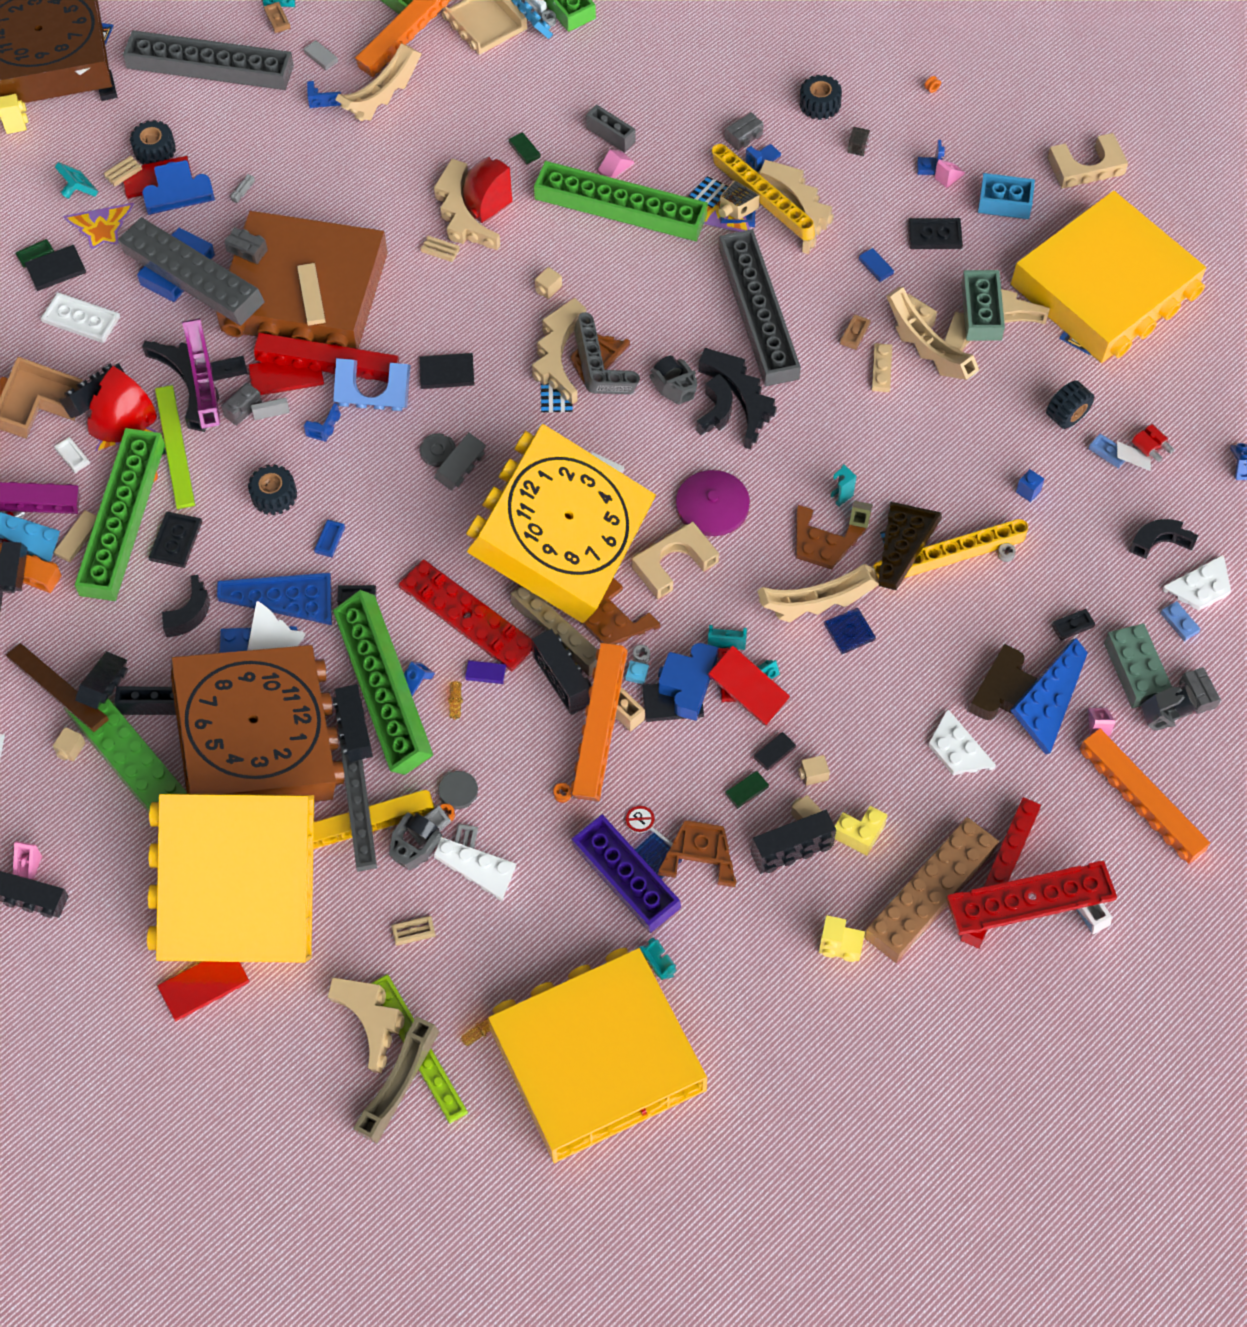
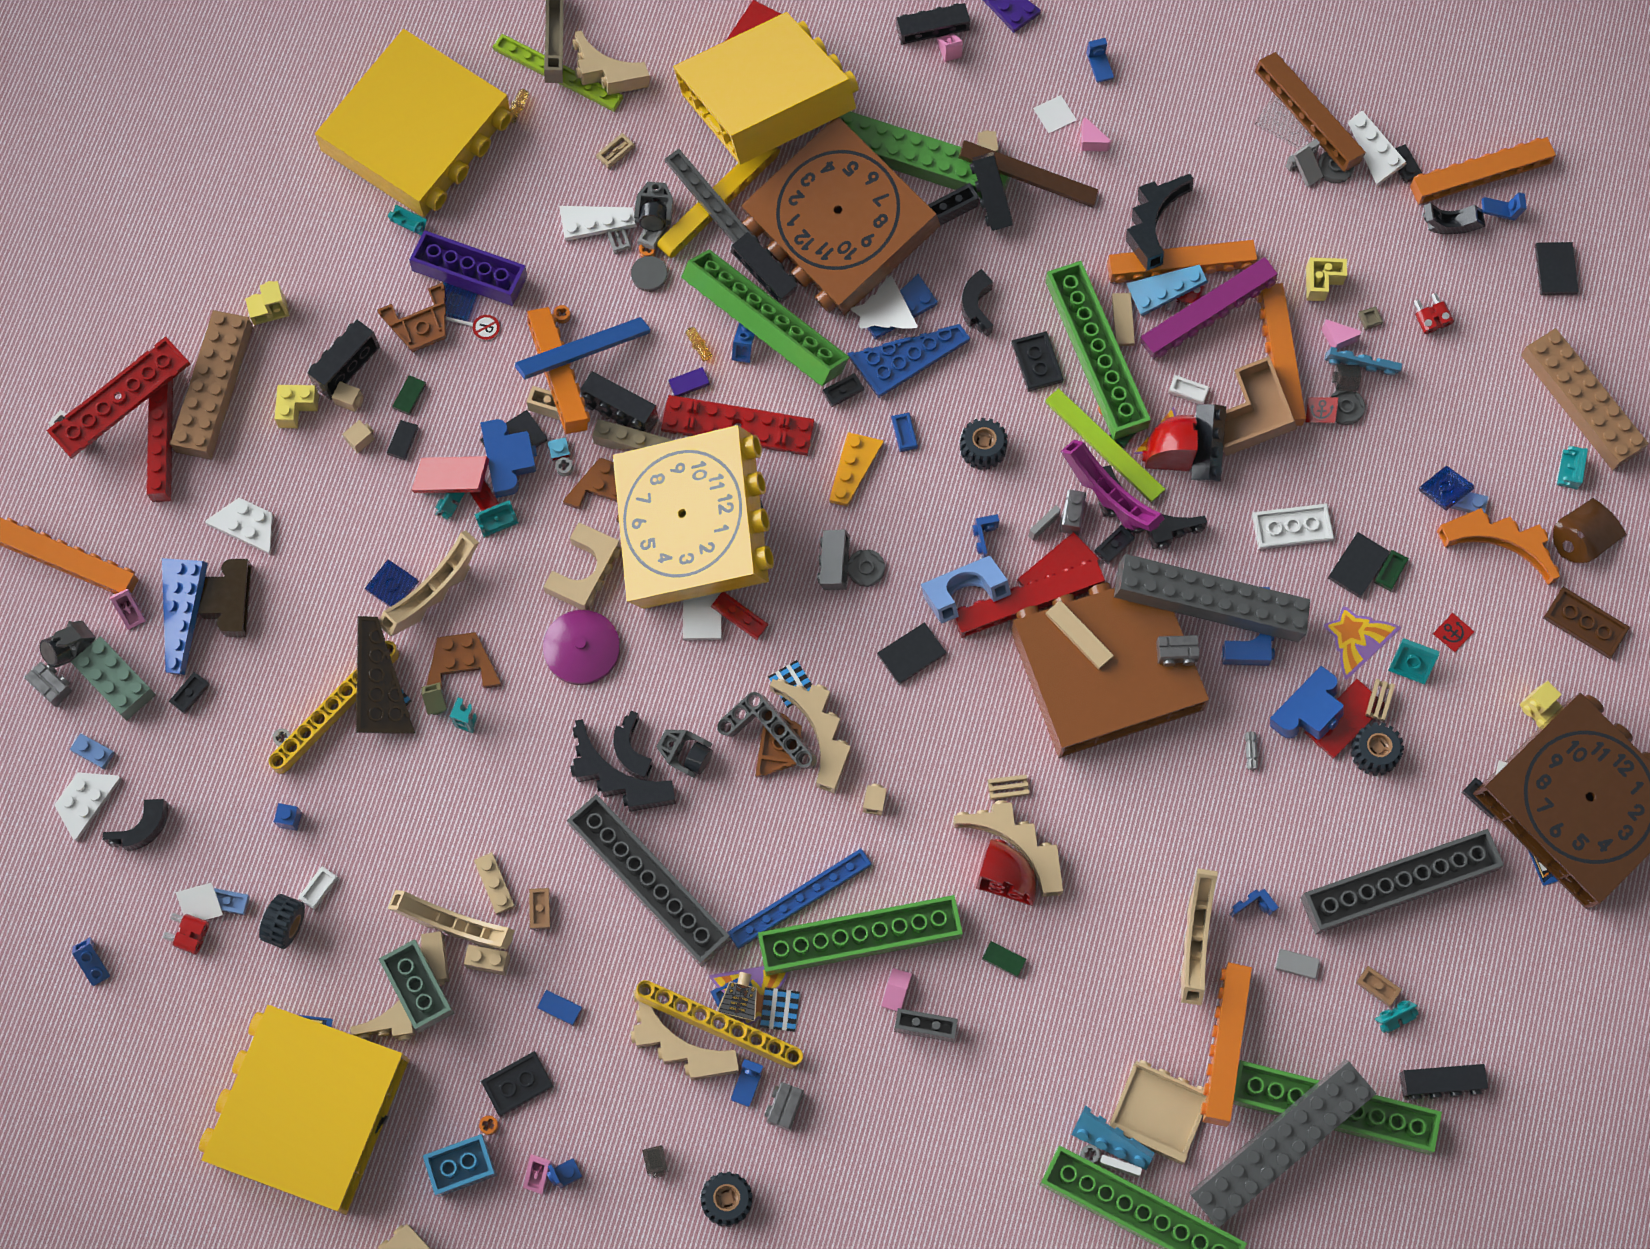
camera: 150 degrees right, 10 degrees up
none -> white tile [298,866,339,910]
none -> orange bush [479,1116,499,1135]
none -> blue tile [515,317,651,380]
none -> blue tile [727,848,872,950]
none -> light orange wing [829,432,884,507]
none -> red sticker [1433,612,1475,653]

